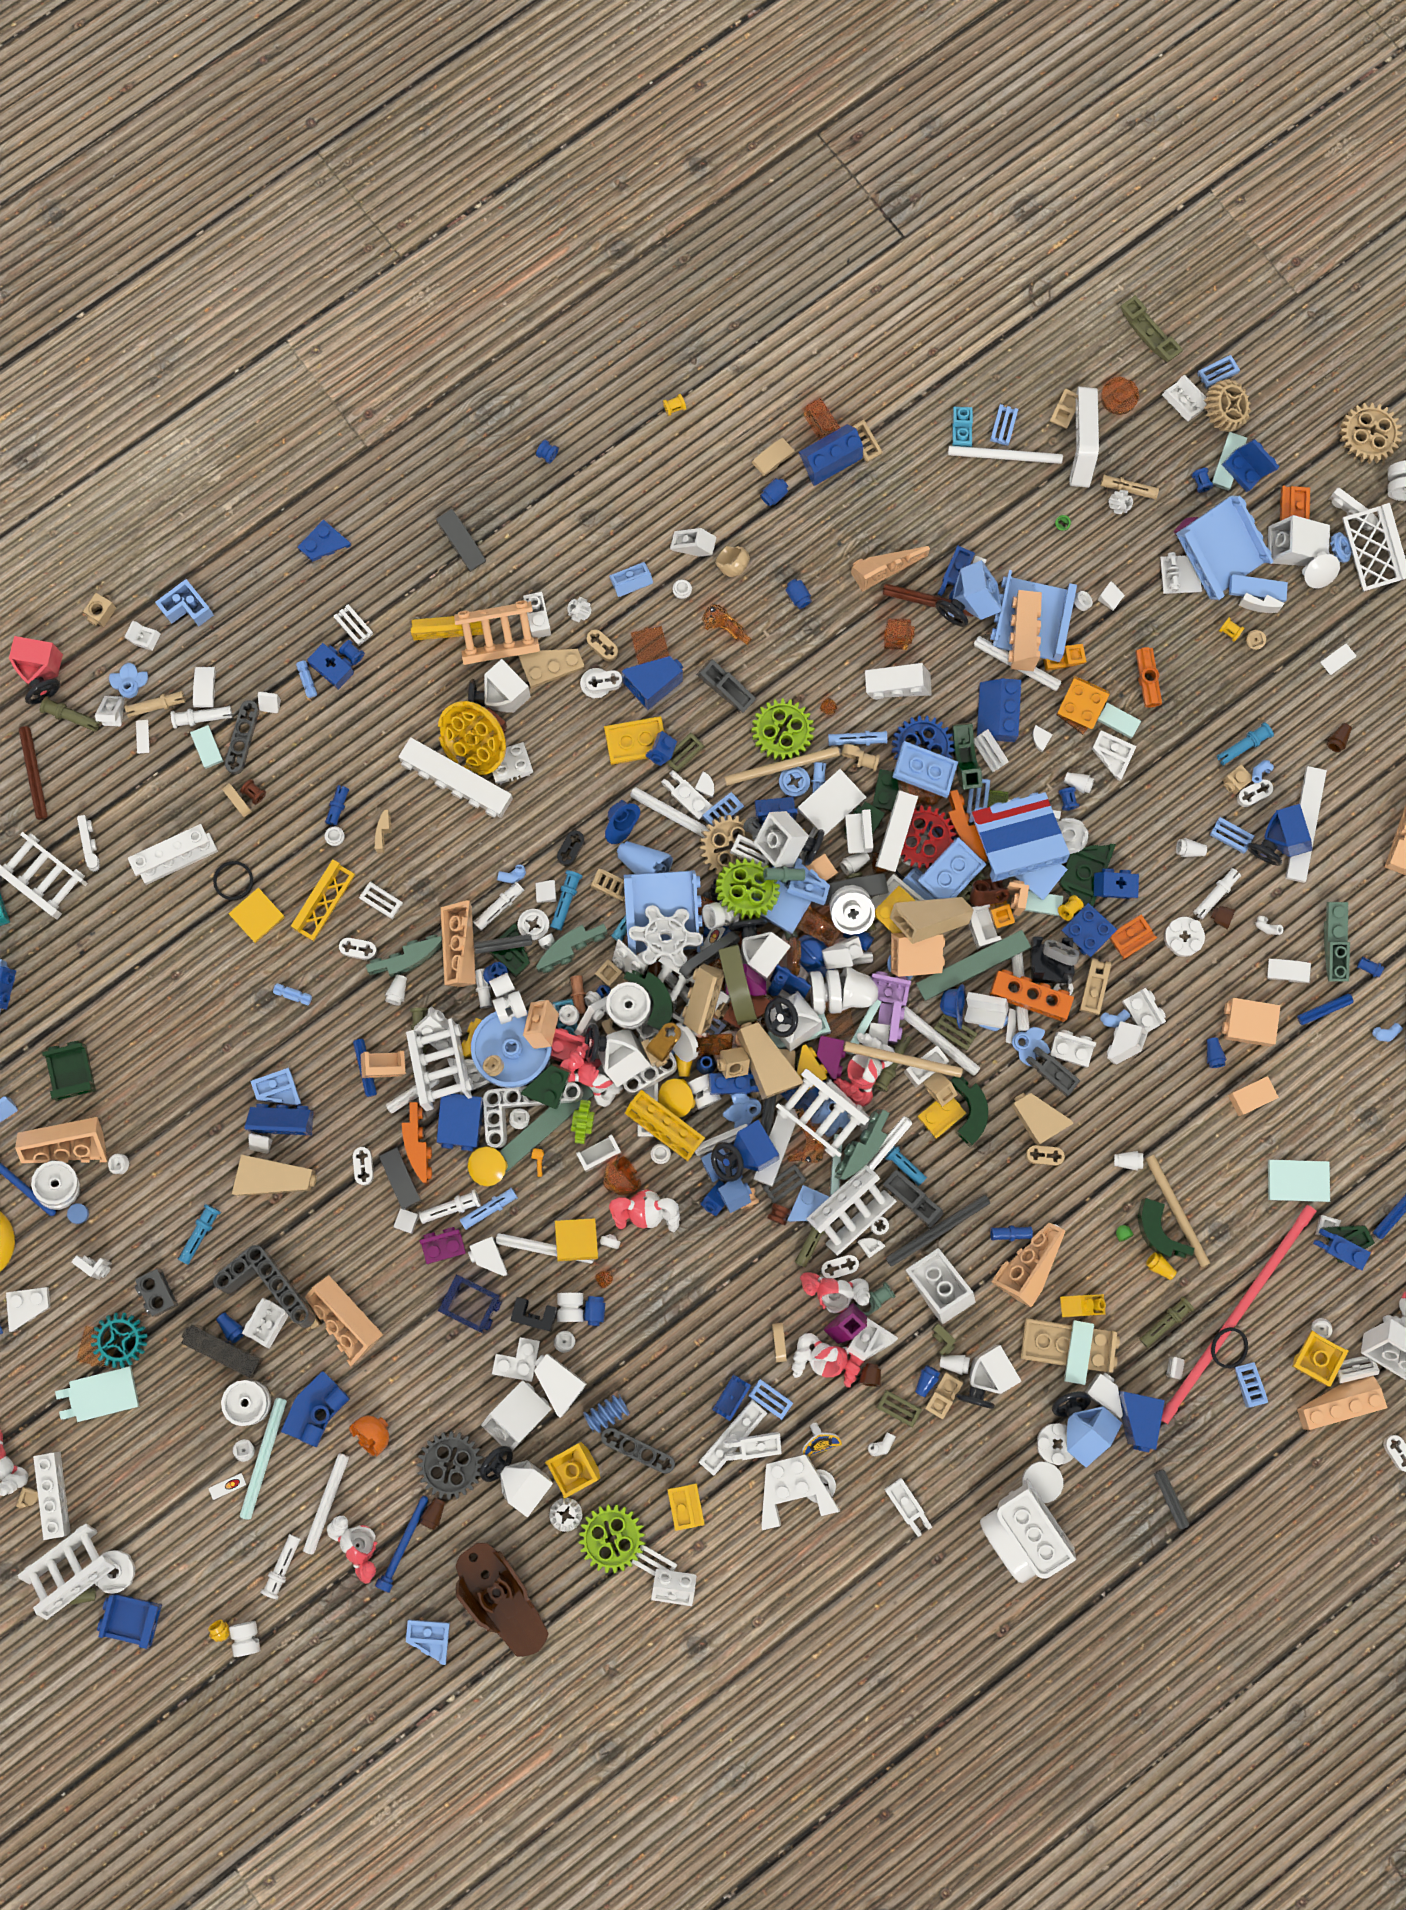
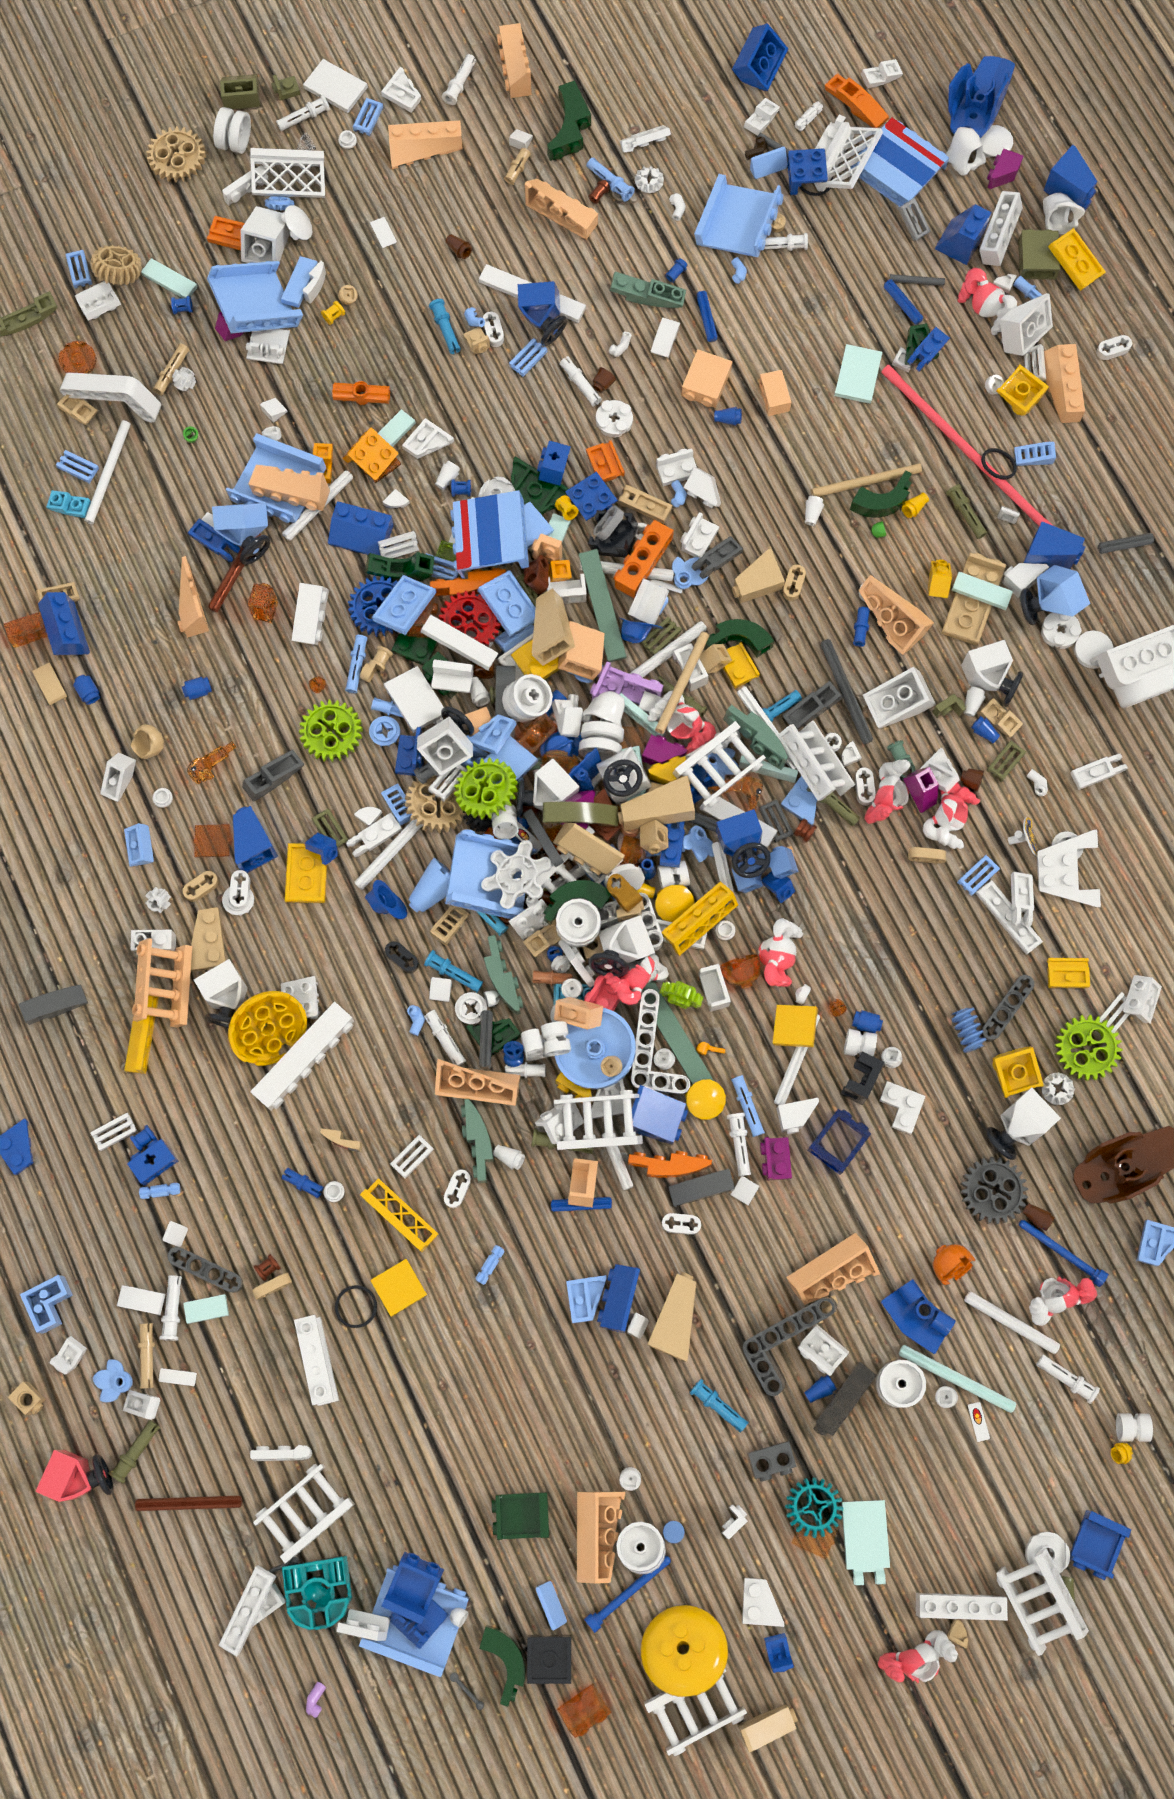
camera: 75 degrees left, 5 degrees down
white slope [481,1380,551,1451] -> none
dark green wing [521,1064,572,1109] -> none
white slope [534,1354,587,1418] -> none
blue hinge [712,1374,751,1421] -> none
tan piece [724,746,840,786] -> none
sand green pin [763,866,805,882] -> none
white cone [1176,838,1207,857] -> none
blue bracket [1221,439,1279,492] -> none

